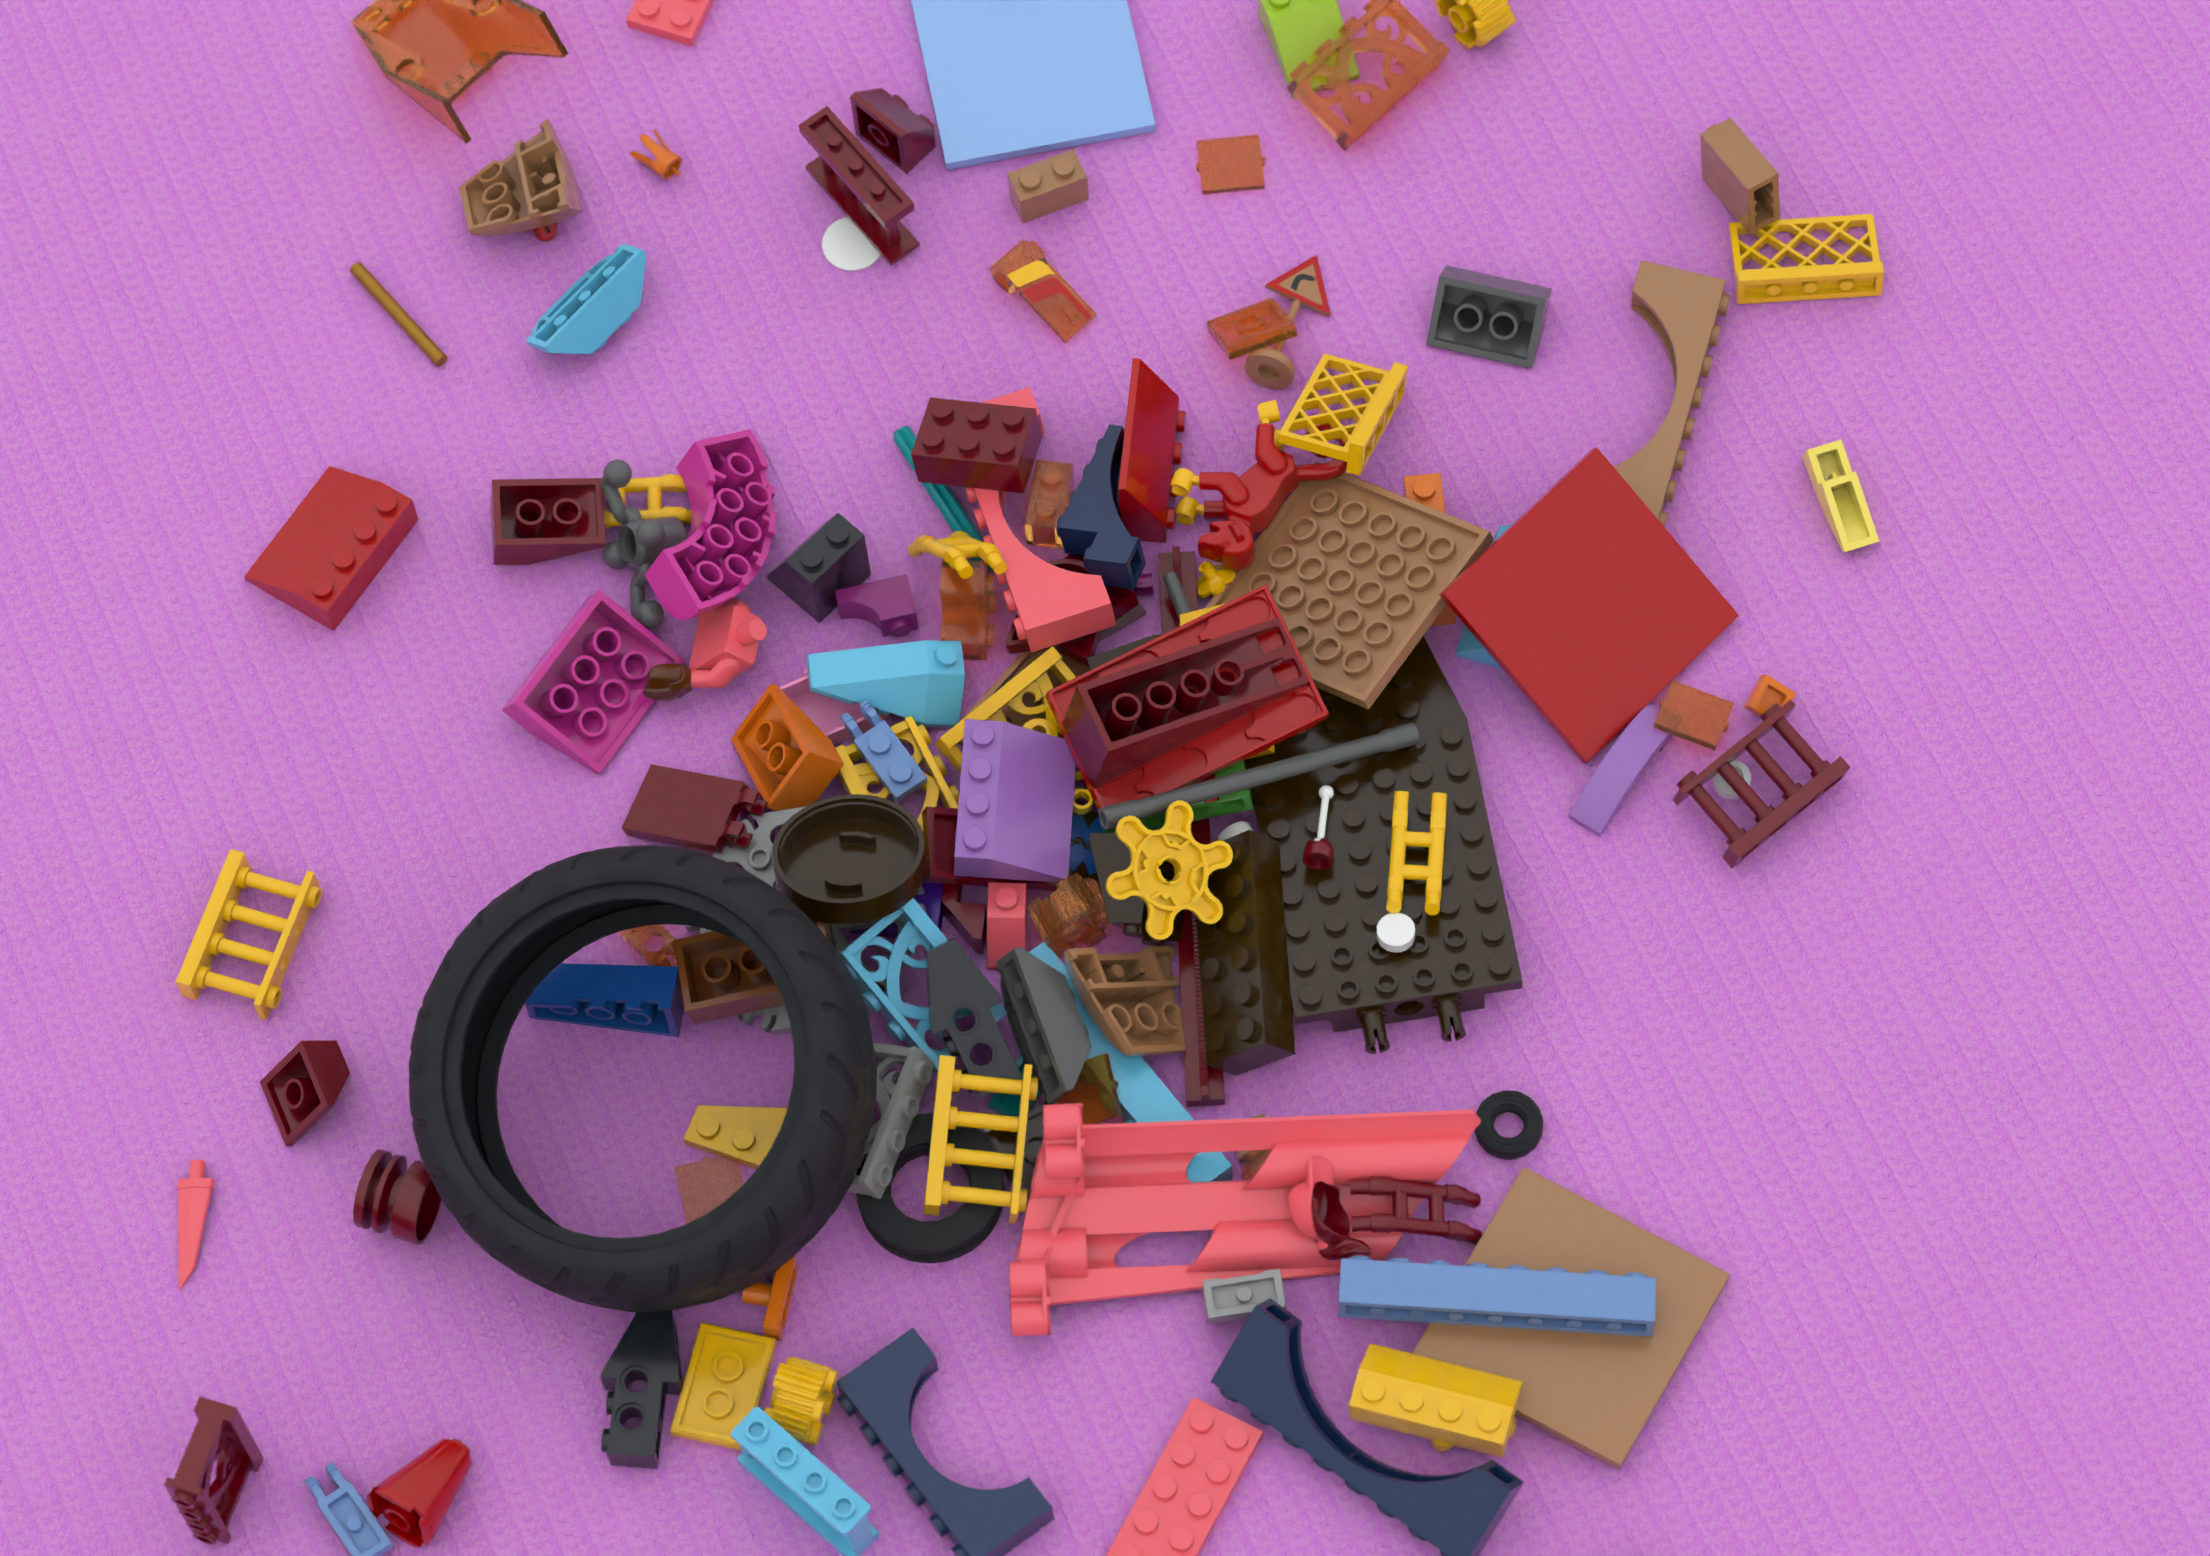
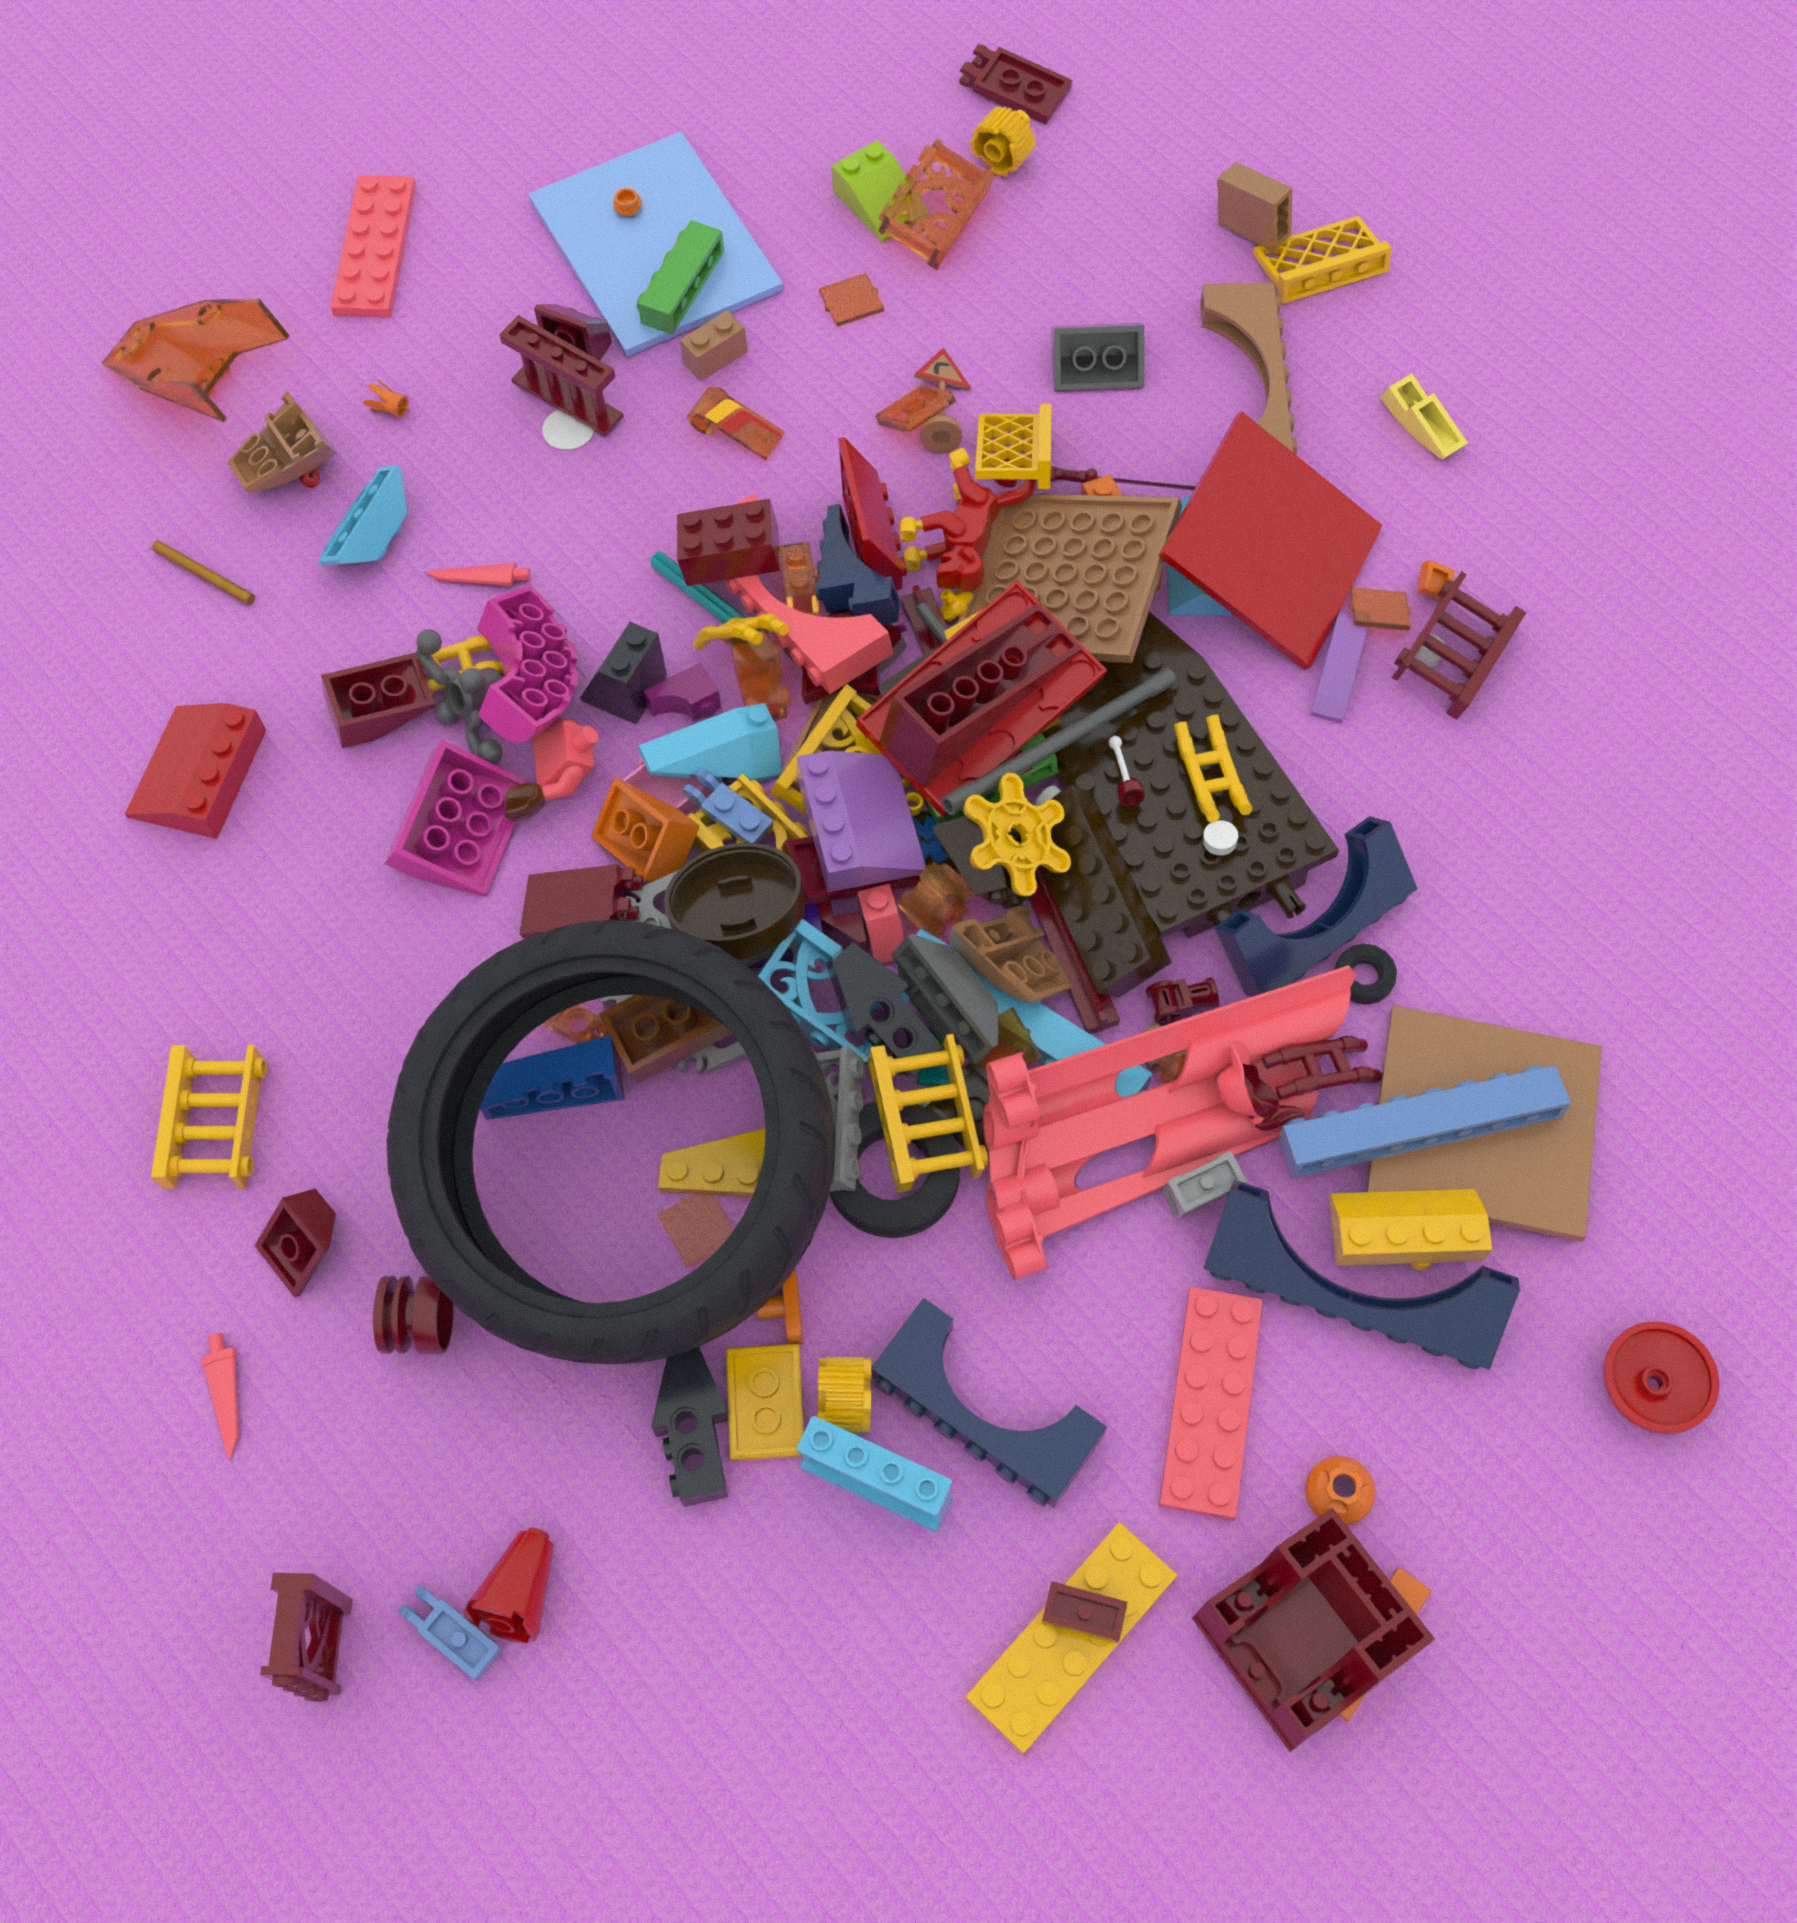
camera: 20 degrees left, 0 degrees up
none -> coral bar [424,563,531,586]
none -> bright green brick [637,220,724,335]
none -> dark red sword [1050,466,1196,491]
none -> dark red connector [1145,977,1219,1025]
none -> dark blue arch [1214,816,1418,997]

